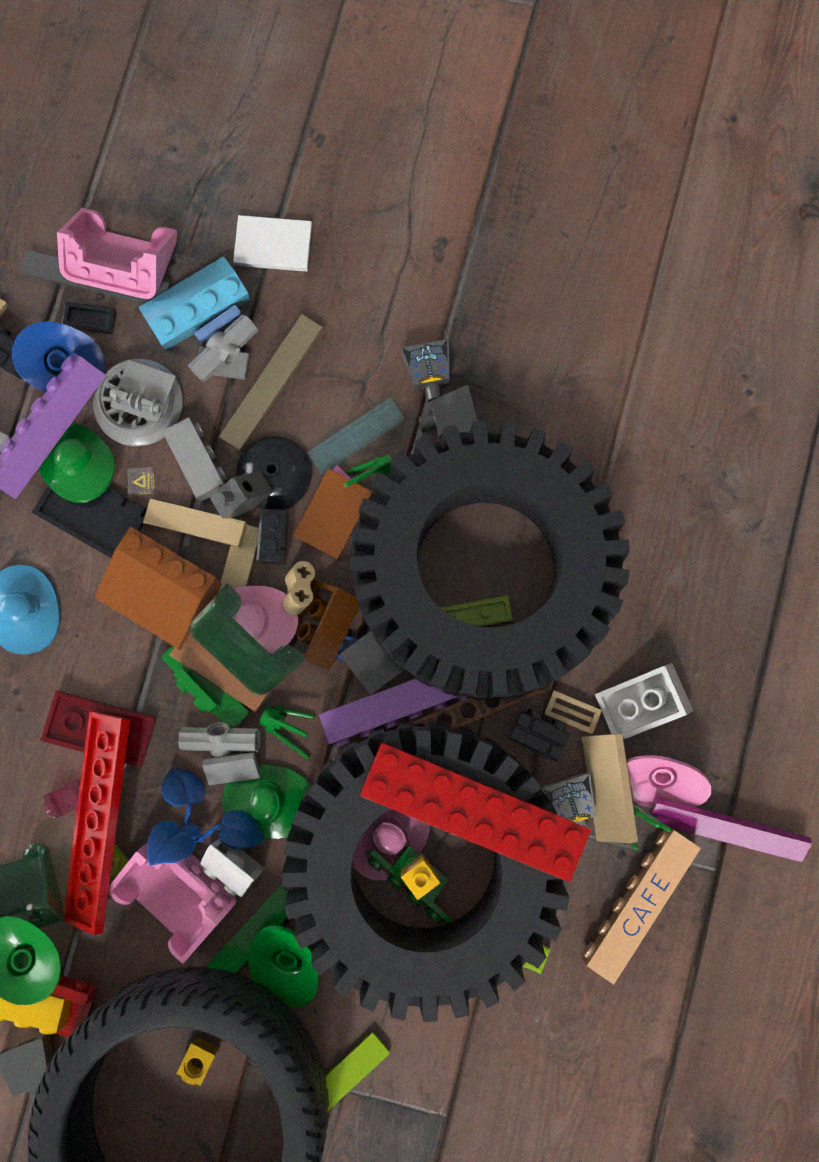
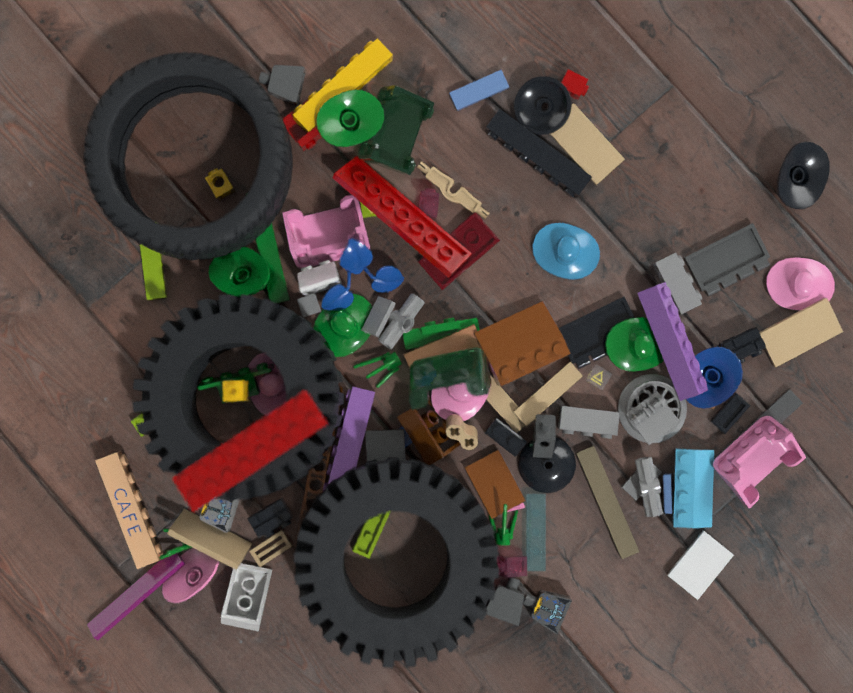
camera: 120 degrees right, 5 degrees up
none -> light grey tile [297,293,322,318]
none -> tan piece [417,161,490,219]
none -> clear pink bracket [497,556,527,577]

